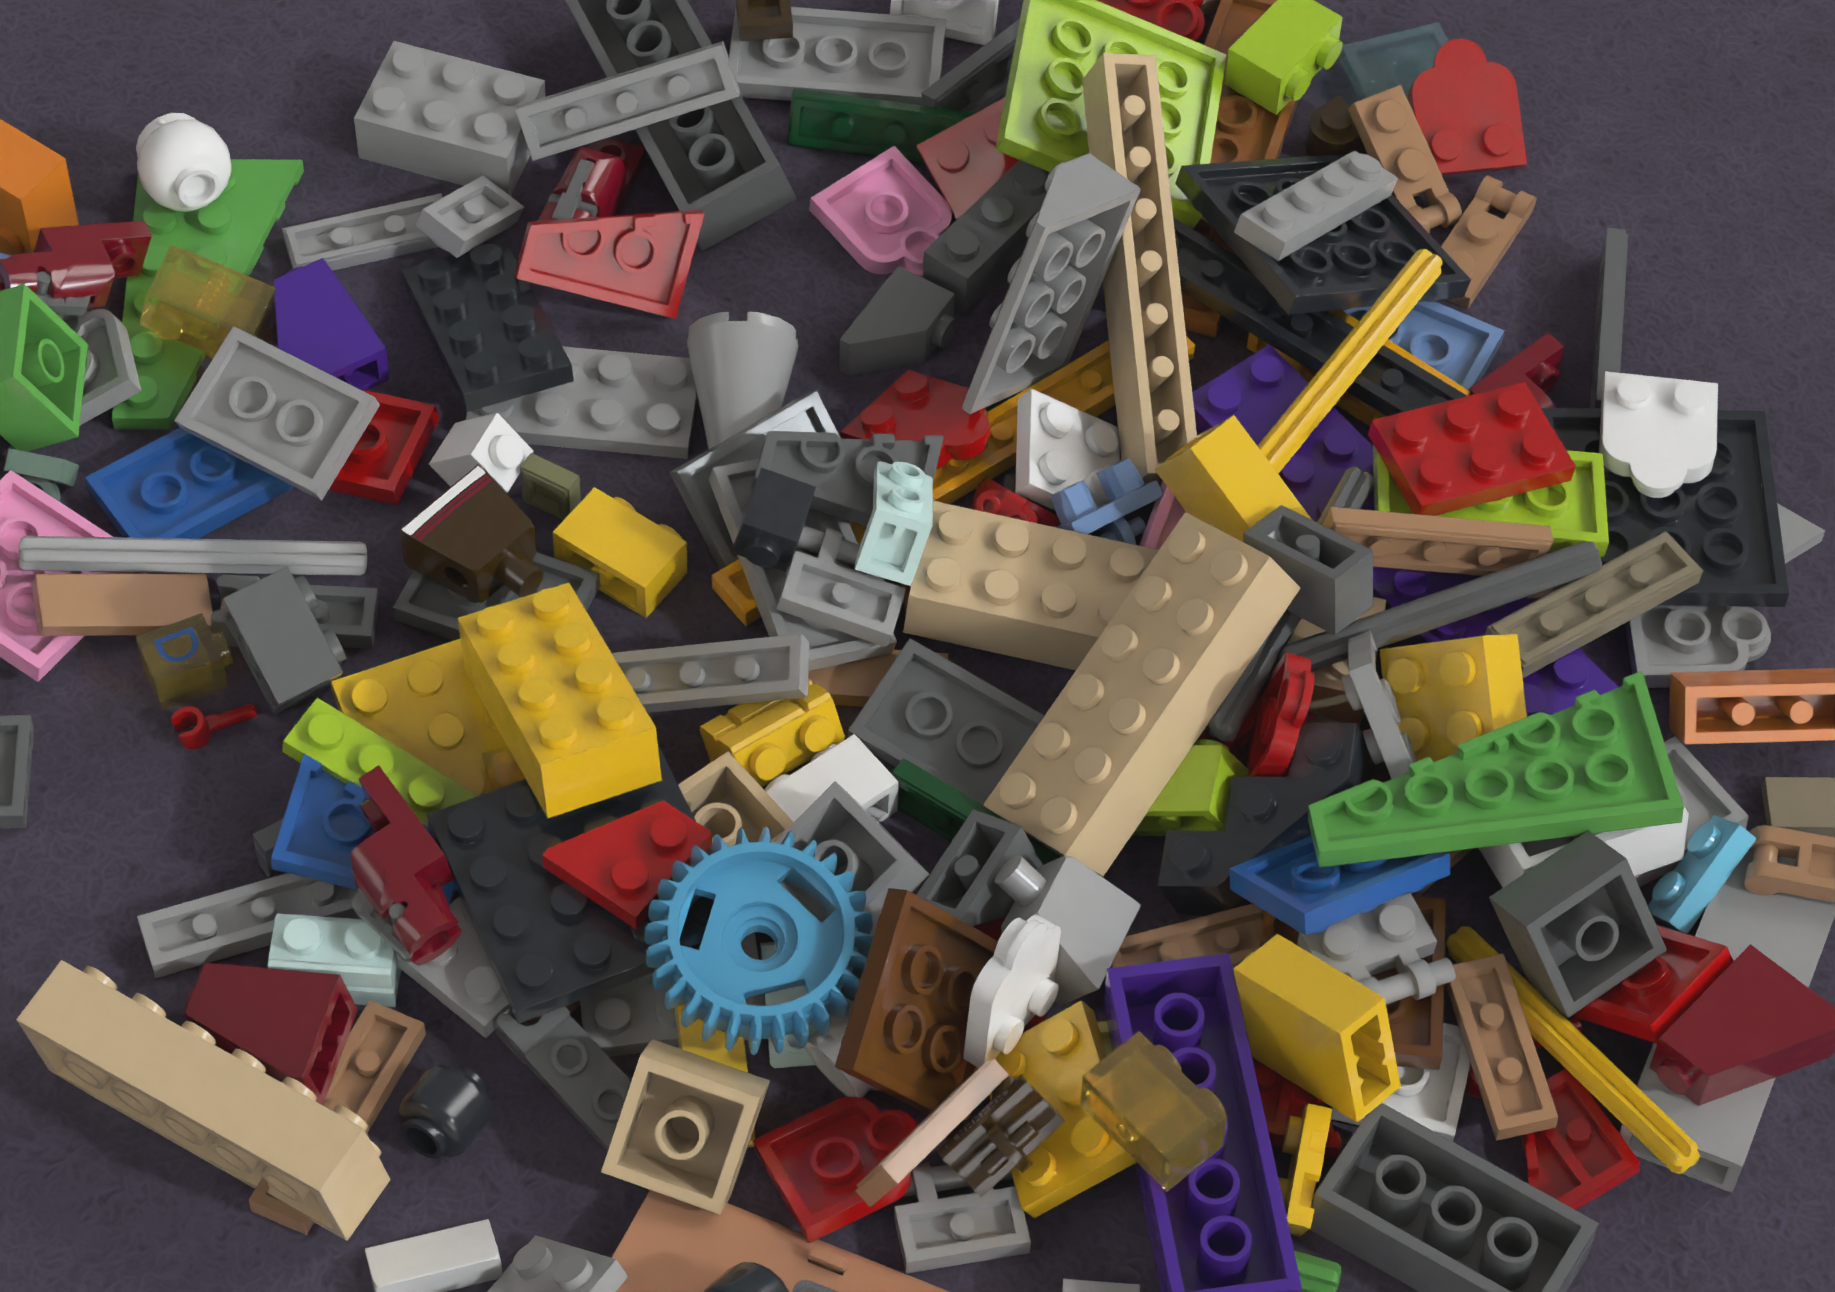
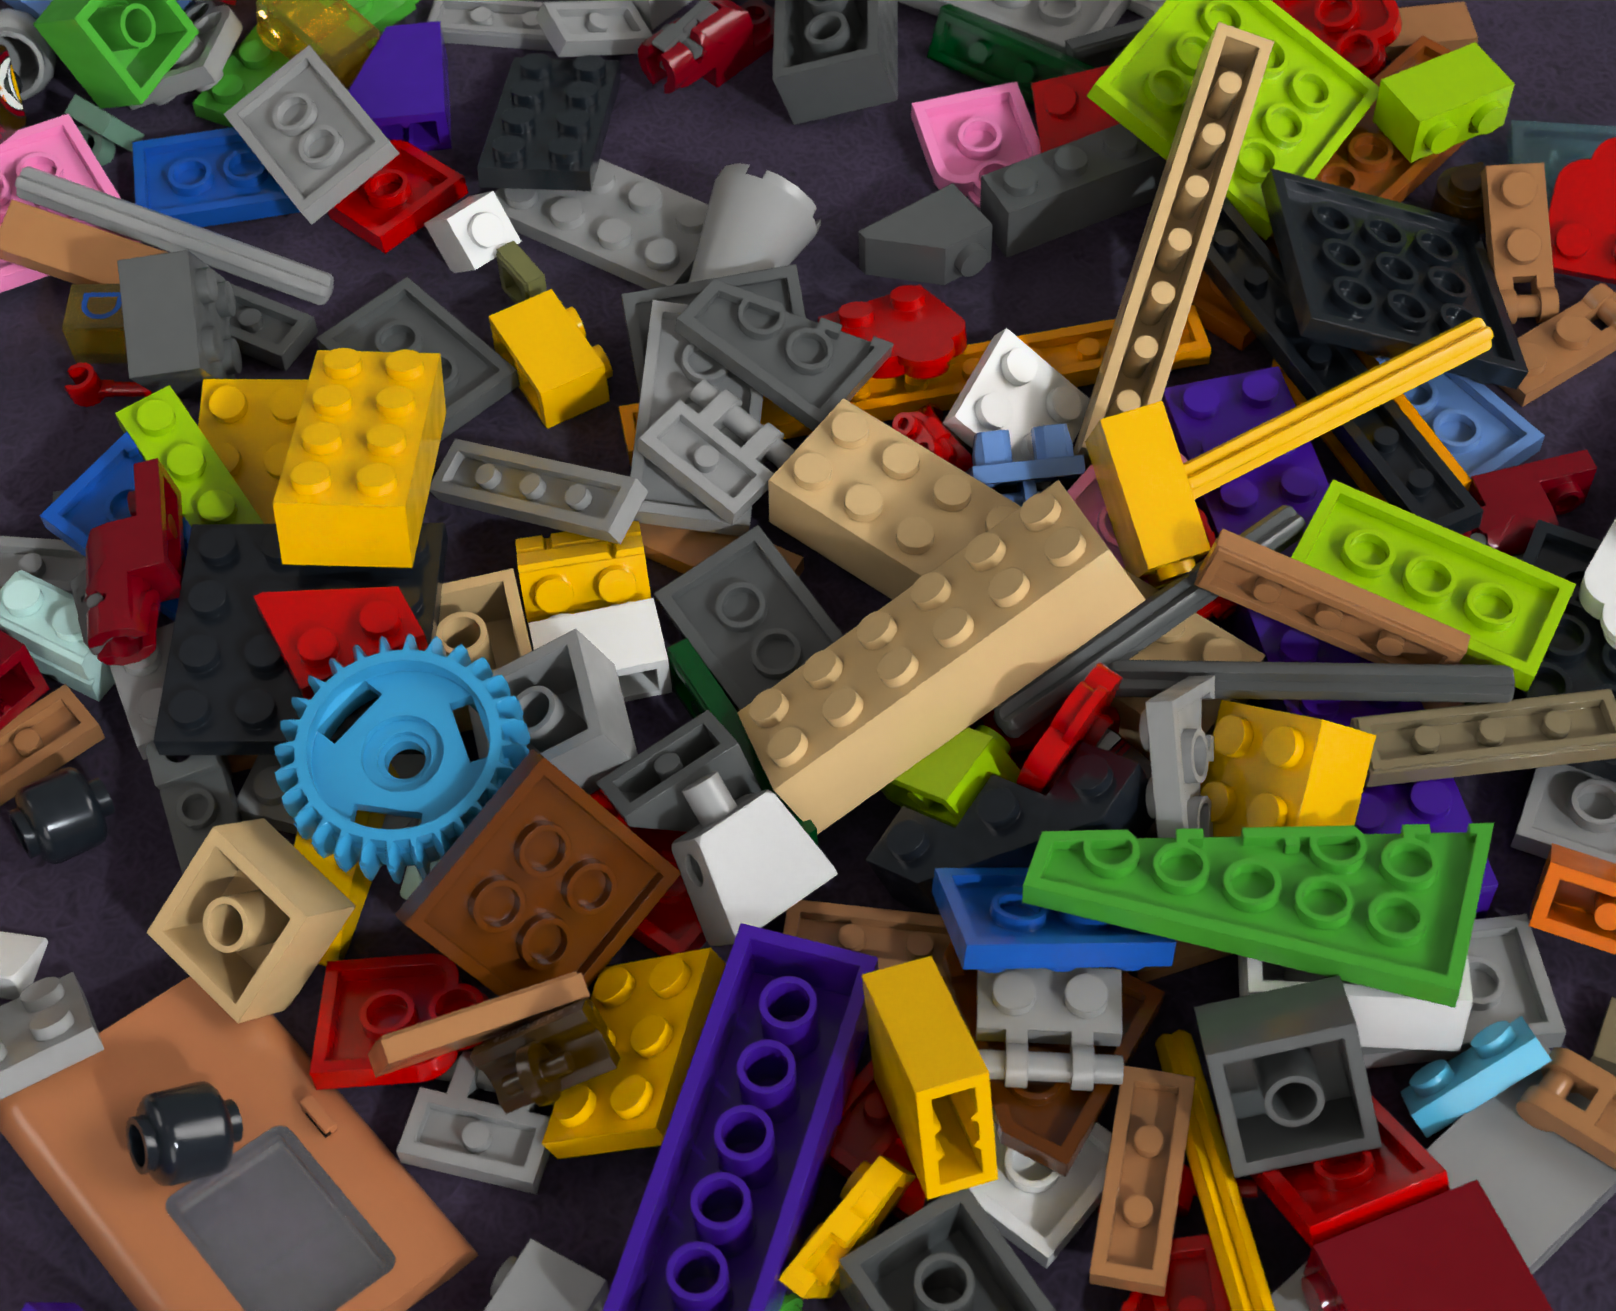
camera: 30 degrees right, 0 degrees up
dark brown torso [400,464,544,603] -> none
wing [514,210,705,319] -> none
black brick [731,467,816,572] -> none
light aqua bracket [855,461,933,586] -> none
light grey slope [962,153,1141,414] -> none
white plate [963,915,1061,1068] -> none
clear yellow brick [1080,1031,1227,1191] -> none
light grey plate [1234,151,1398,261] -> none
dark grey slope [1243,505,1373,635] -> none
red plate [1368,382,1576,516] -> none

